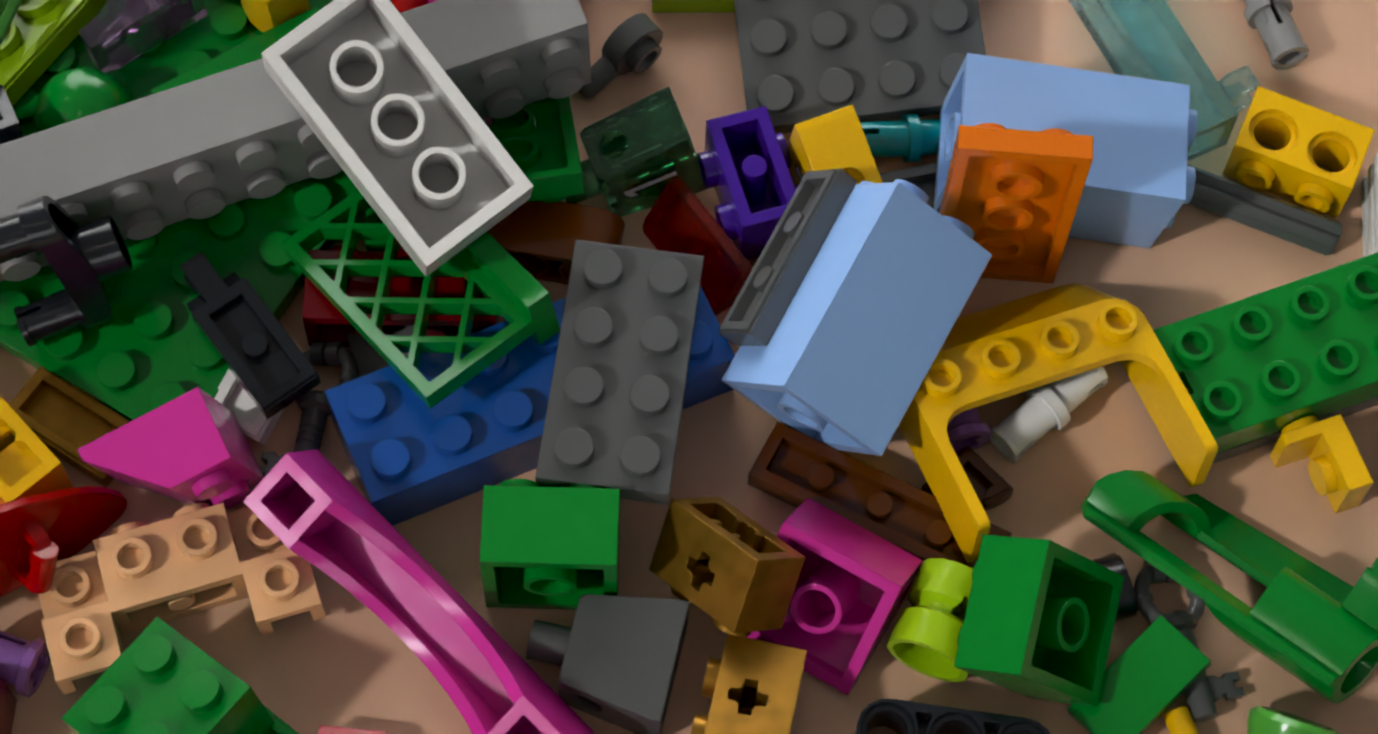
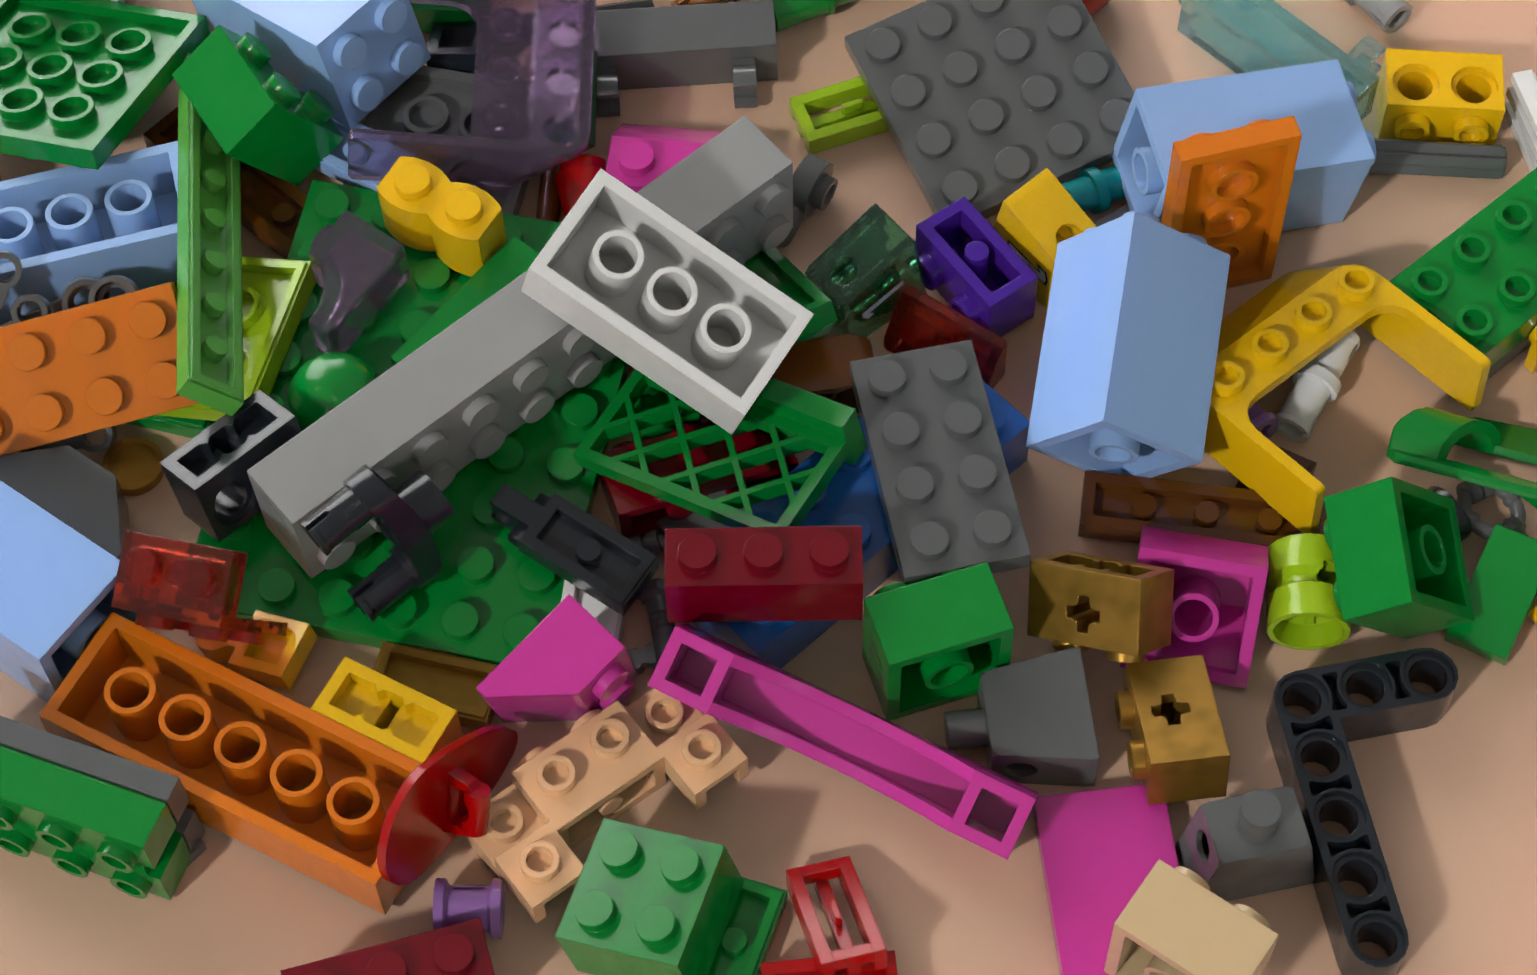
camera: 15 degrees left, 5 degrees down
dark grey tile [718,168,857,346] -> none
none -> dark red brick [664,525,863,623]

